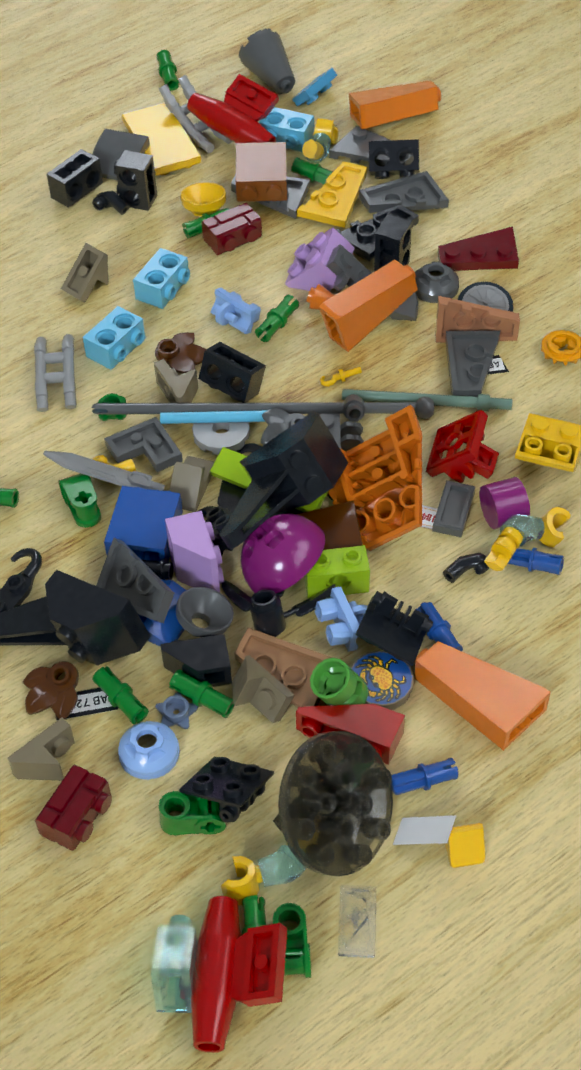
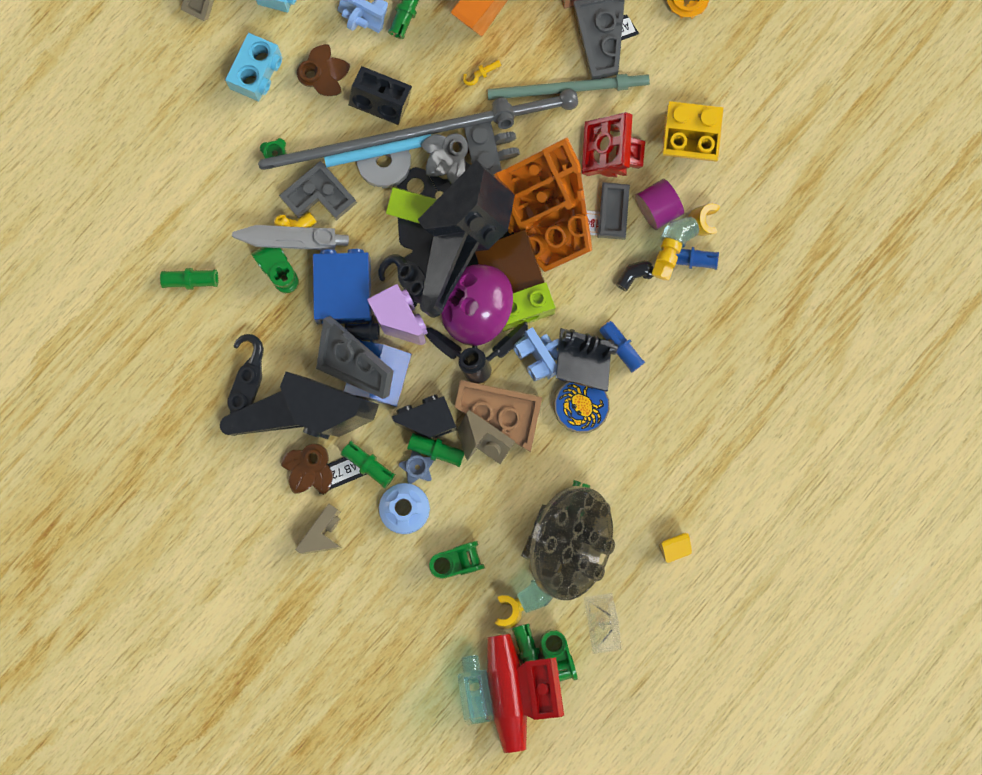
camera: 10 degrees left, 30 degrees up
light grey piece [34,334,77,412] -> none
dark red brick [35,764,112,851] -> none
dark tan slope [154,359,198,403] -> none
dark tan slope [169,455,214,512] -> none
dark grey piece [176,587,234,638] -> none
black hinge [179,757,274,823] -> none
red slope [296,704,405,765] -> none
bright green wheel [310,658,368,706] -> none
blue axle [389,758,458,795] -> none
white sticker [393,815,456,845] -> none
orange slope [414,641,550,751] -> none

